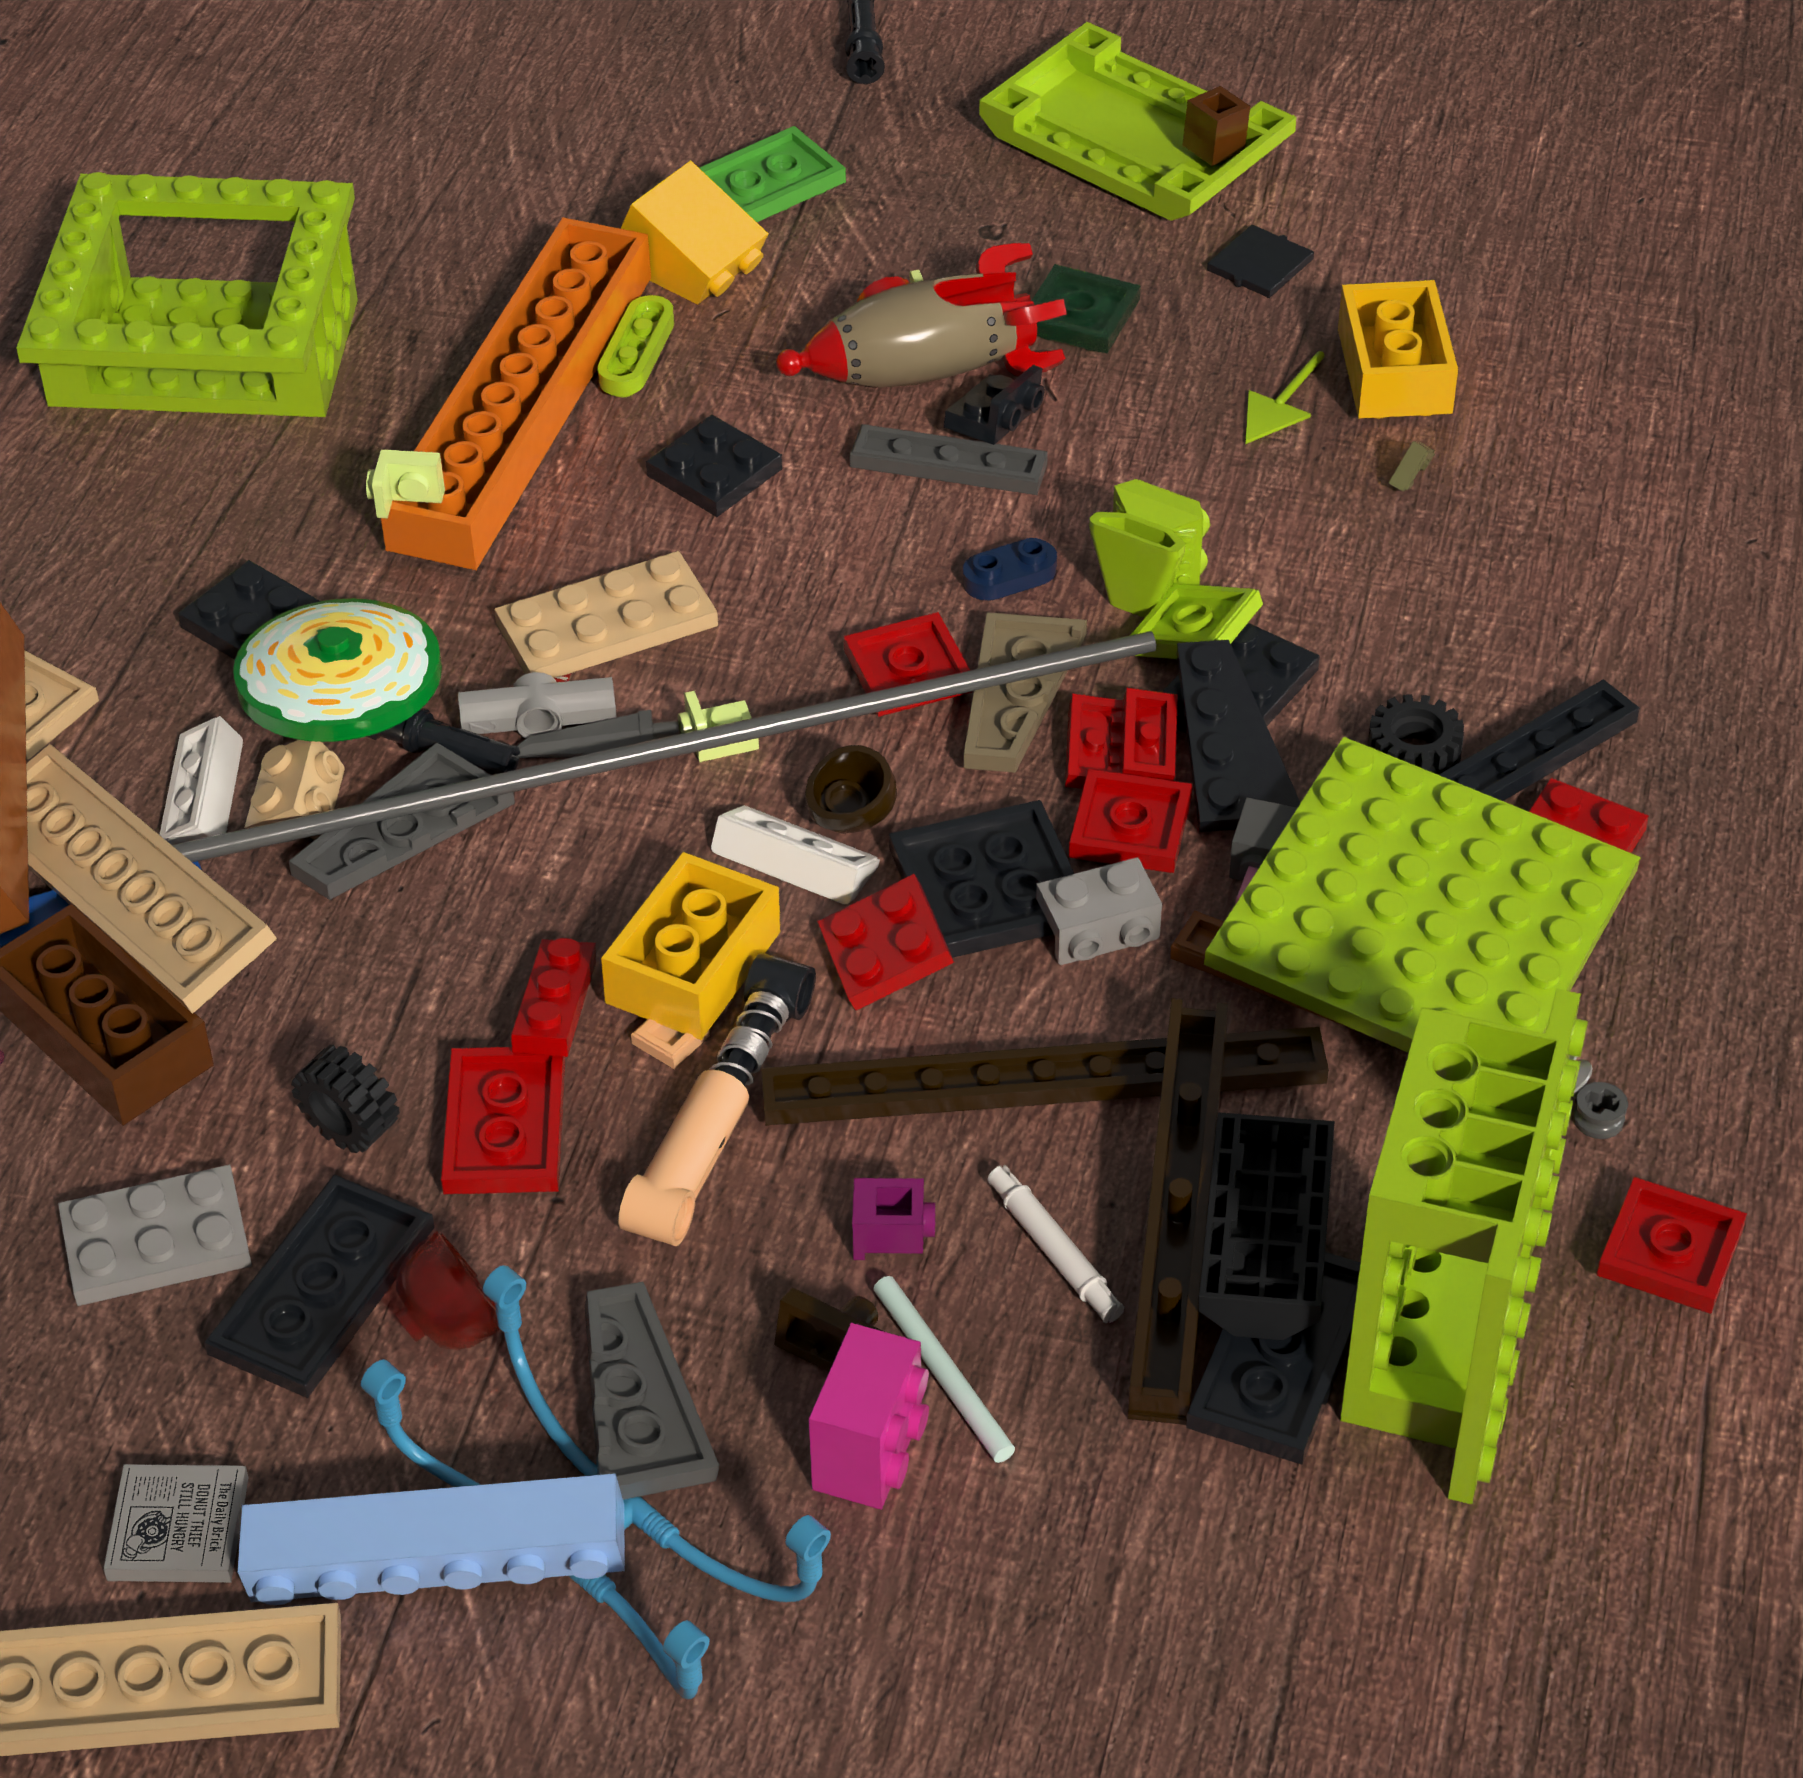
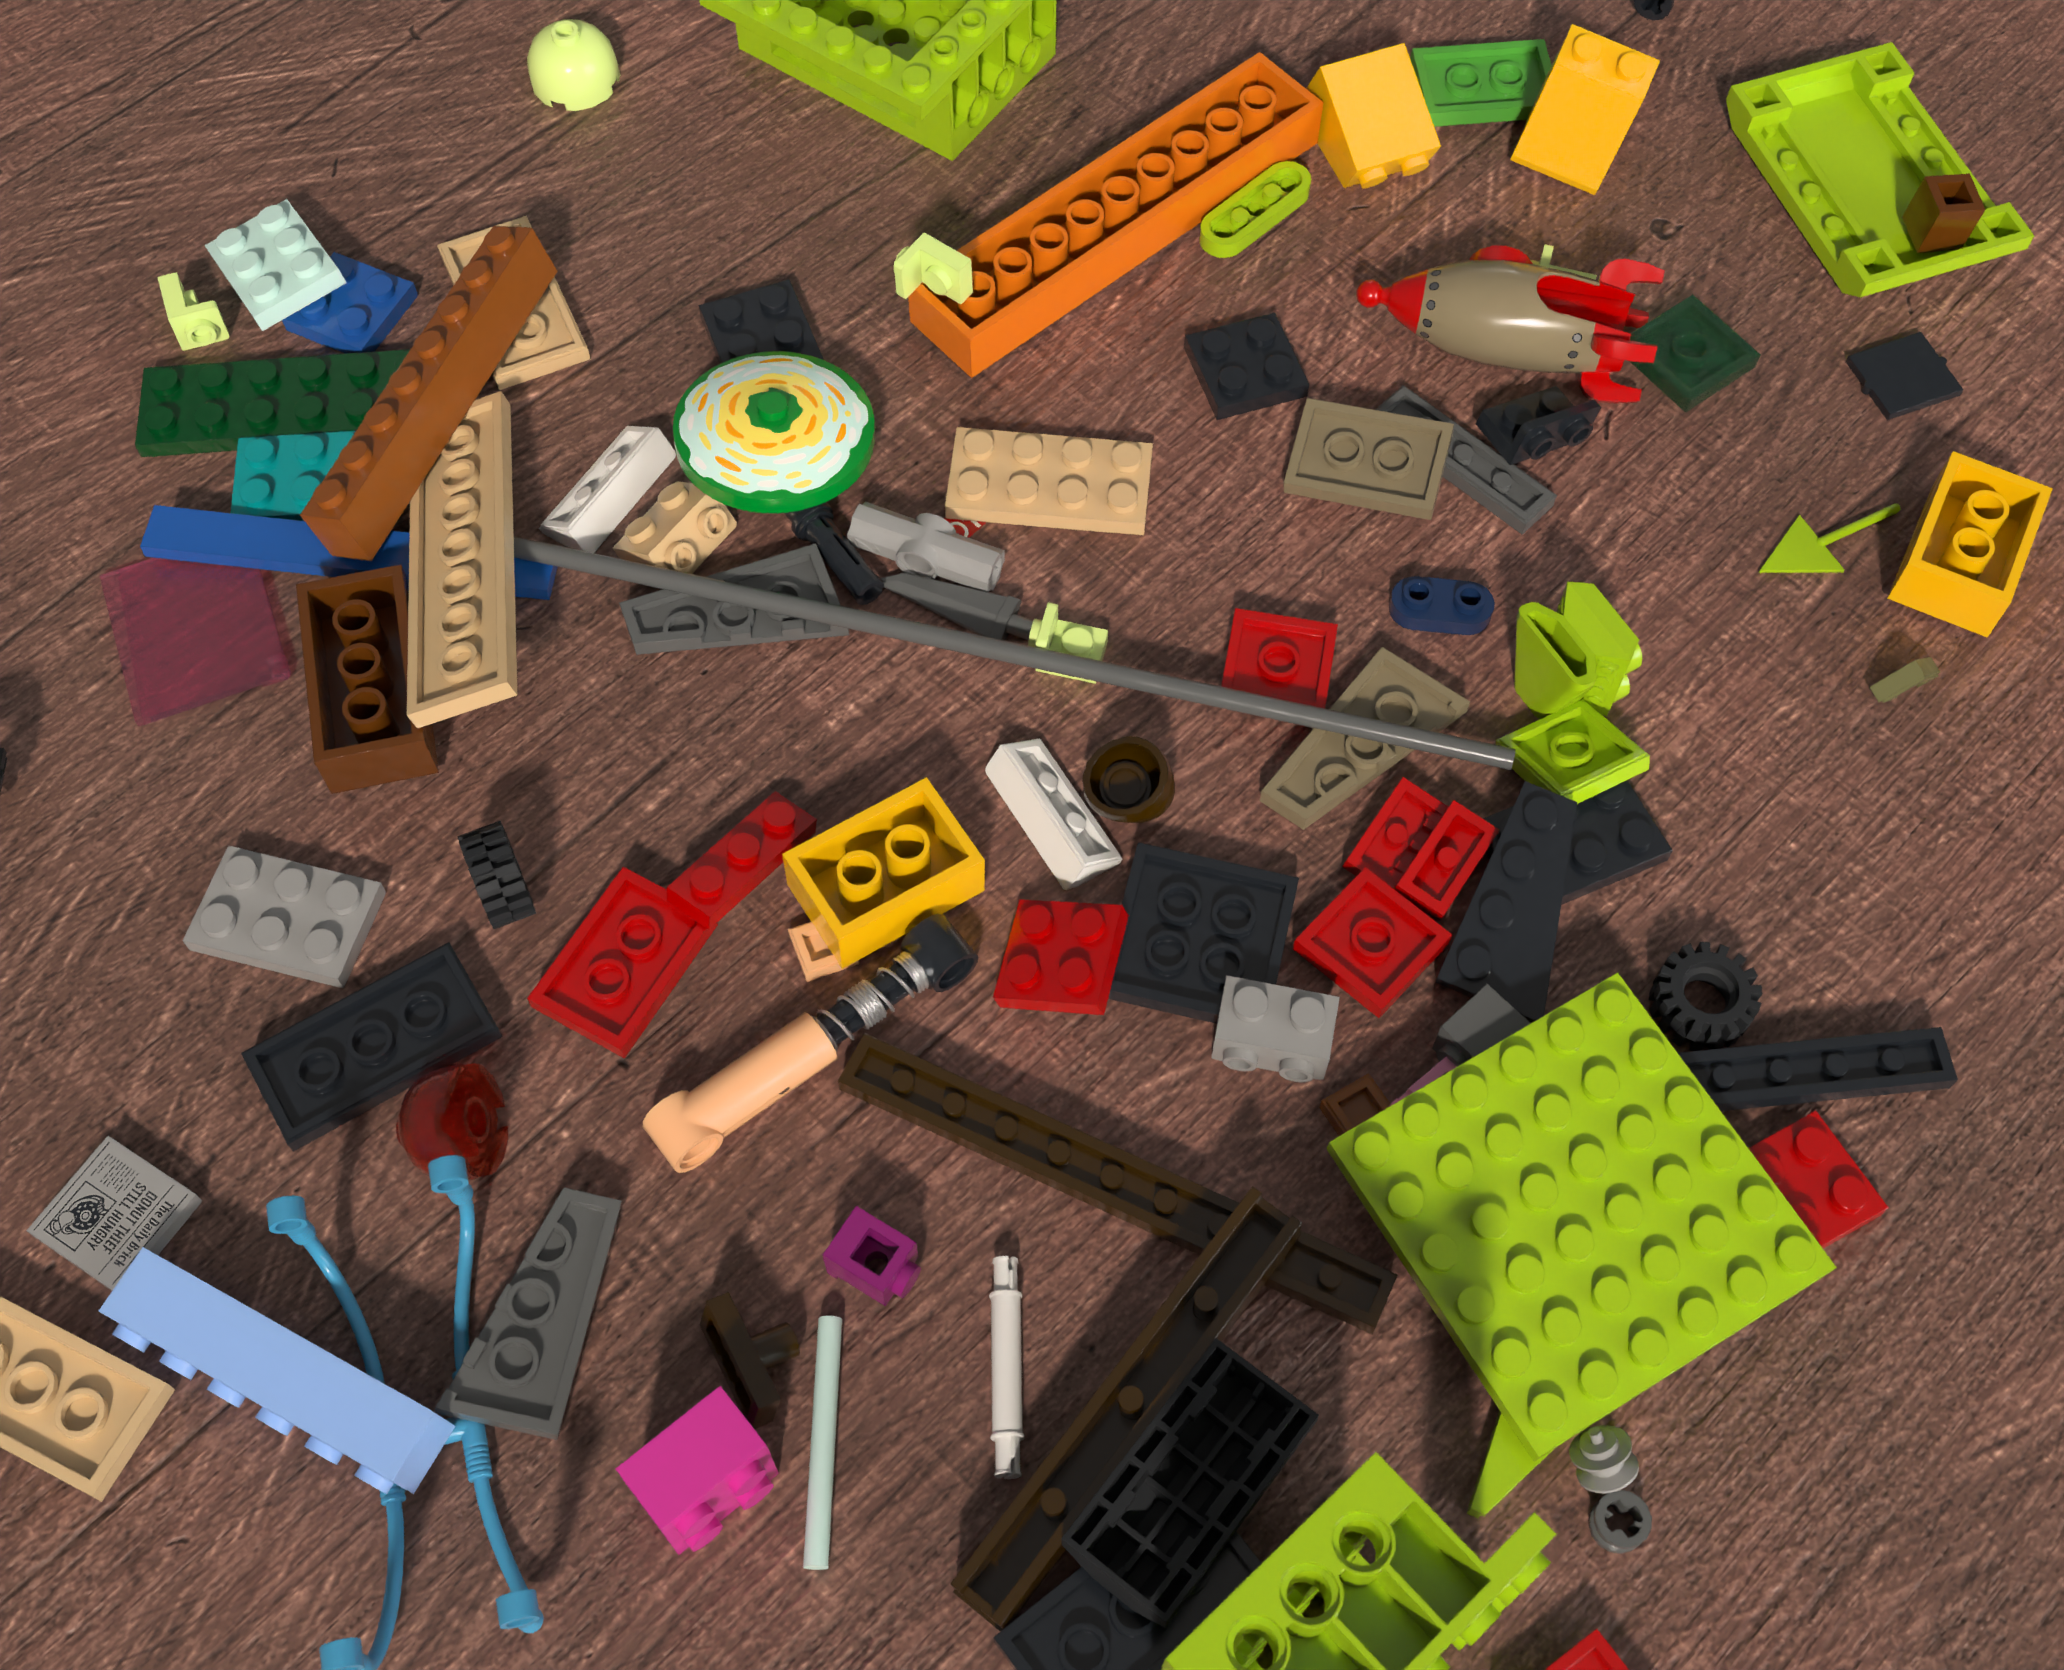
camera: 30 degrees right, 15 degrees up
none -> dark tan plate [1283,398,1454,520]
none -> yellow slope [1510,24,1660,195]

